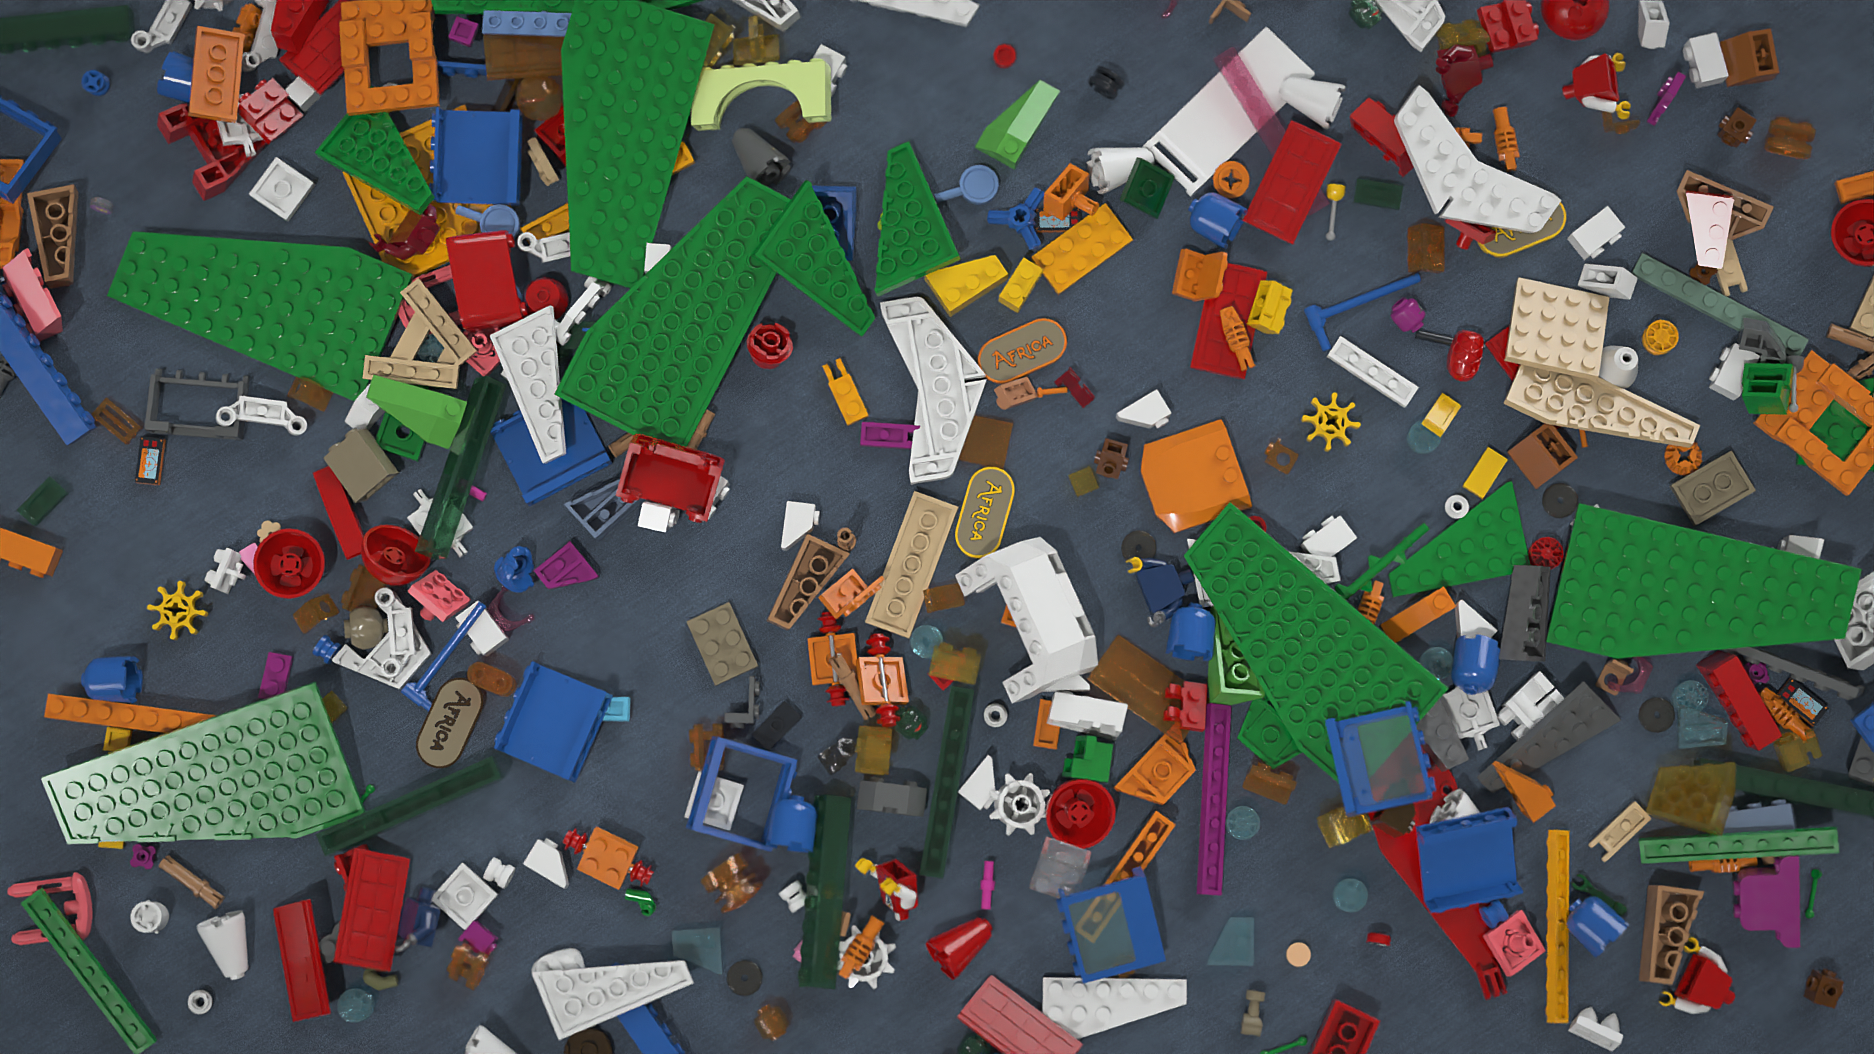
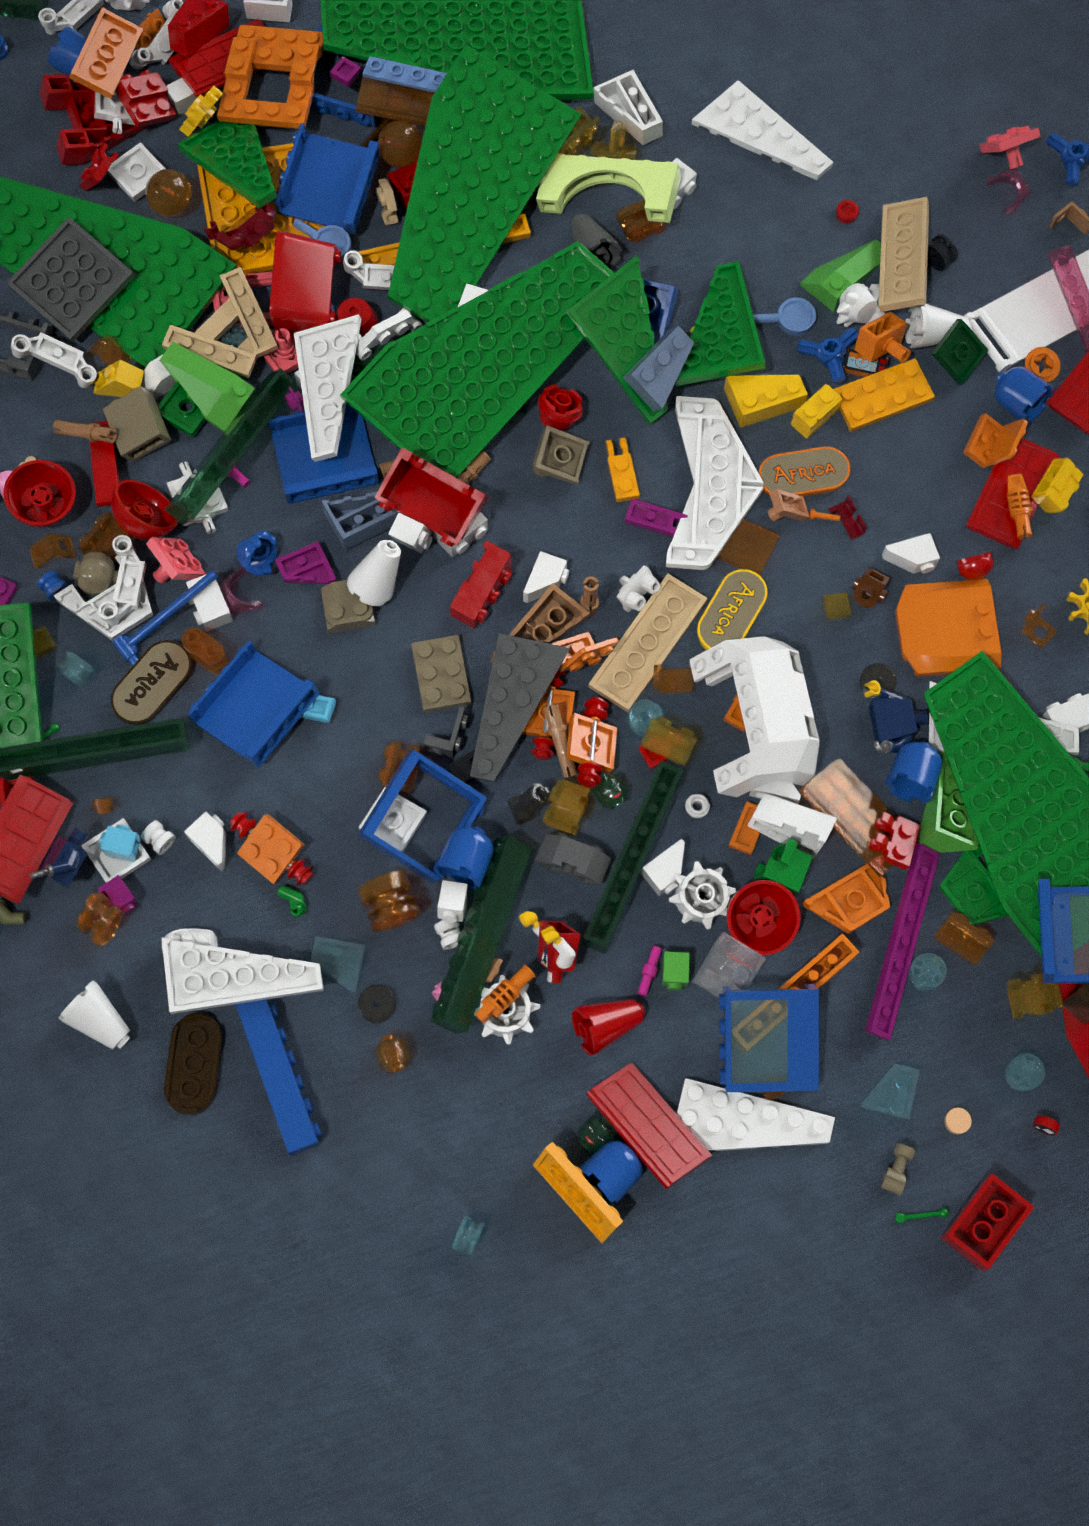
camera: 10 degrees right, 10 degrees down
none -> dark grey plate [7,217,135,342]
none -> medium nougat pin [53,420,117,443]
none -> clear light blue wheel [55,651,95,687]
none -> red plate [78,143,119,191]
none -> clear orange plate [90,798,115,814]
none -> yellow slope [93,360,144,397]
none -> medium azure brick [99,825,141,862]
none -> clear orange piece [145,169,192,217]
none -> yellow gear [179,86,223,137]
none -> magenta plate [284,387,304,413]
none -> dark tan slope [321,580,375,633]
none -> white cone [347,540,401,606]
none -> white slope [437,880,468,923]
none -> red wedge [450,540,513,629]
none -> dark grey wing [470,633,570,782]
none -> dark tan slope [532,425,590,485]
none -> white hips [616,565,661,612]
none -> sand blue wedge [623,326,694,411]
none -> bright green brick [662,951,690,991]
none -> white head [836,283,885,327]
none -> tan plate [878,197,929,312]
none -> red hair [957,552,994,580]

